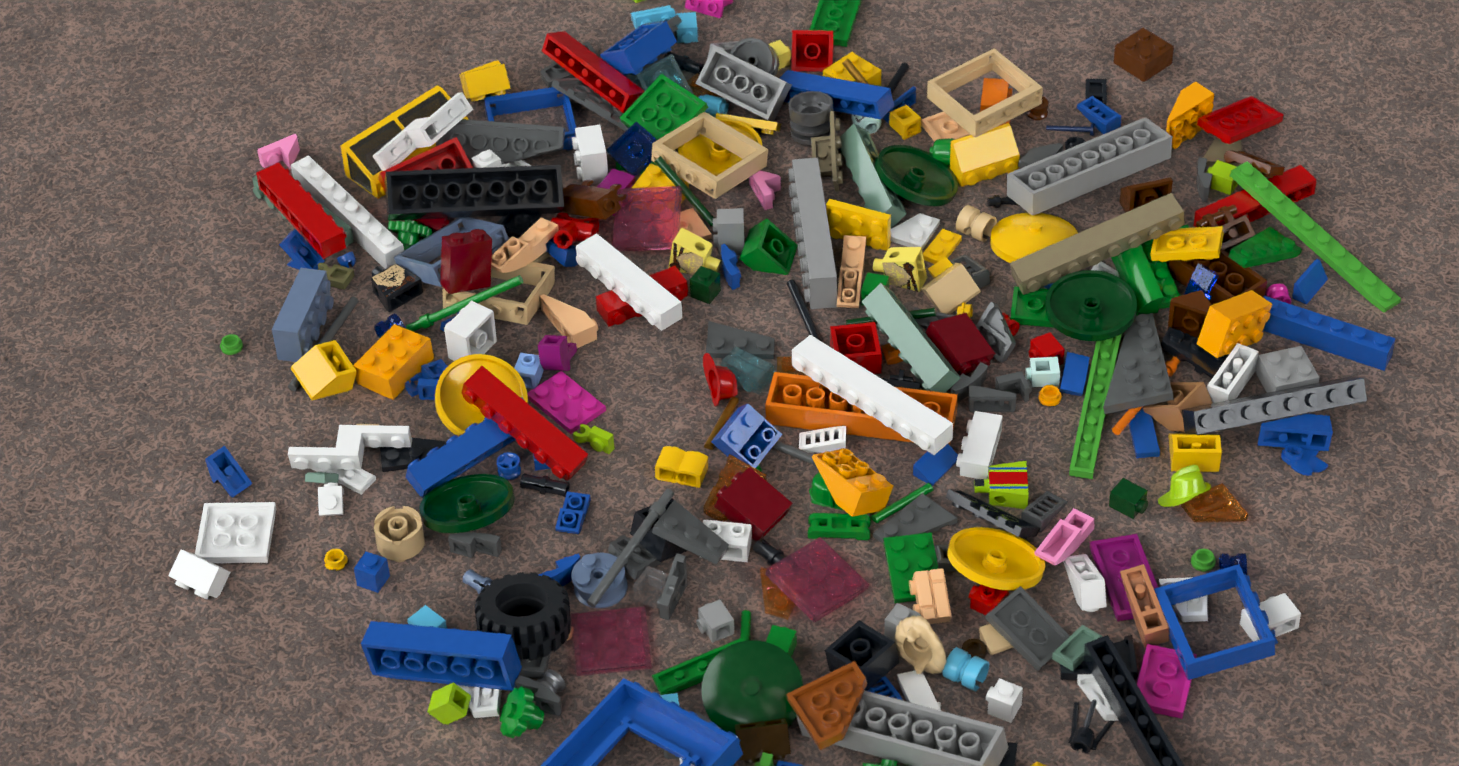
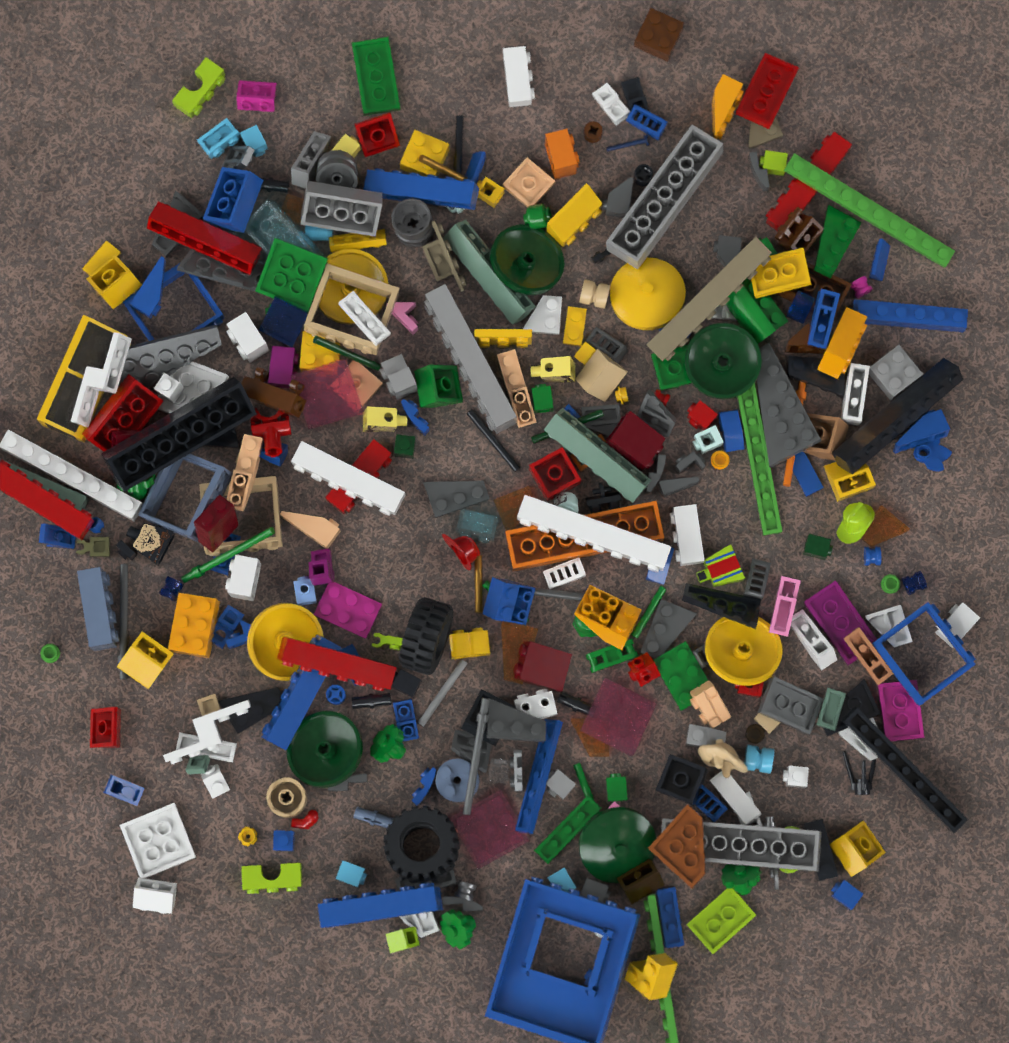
camera: 25 degrees left, 35 degrees up
tan window [927,49,1043,138] -> none
reddish brown slope [1120,178,1173,213] -> none
reddish brown plate [1224,150,1285,178] -> none
none -> red slope [90,707,121,748]
none -> black plate [116,540,137,560]
none -> blue slope [130,256,166,319]
none -> lime arch [241,863,303,894]
none -> red arm [291,810,319,829]
none -> white tile [338,291,391,346]
none -> green plant [370,724,406,763]
none -> black brick [392,669,422,698]
none -> black tyre [399,597,454,675]
none -> light grey bar [417,659,468,727]
none -> white brick [503,46,535,107]
none -> blue tile [515,719,563,834]
none -> white slope [592,83,630,125]
none -> red brick [627,652,661,687]
none -> blue slope [807,289,840,349]
none -> blue wheel [864,546,881,566]

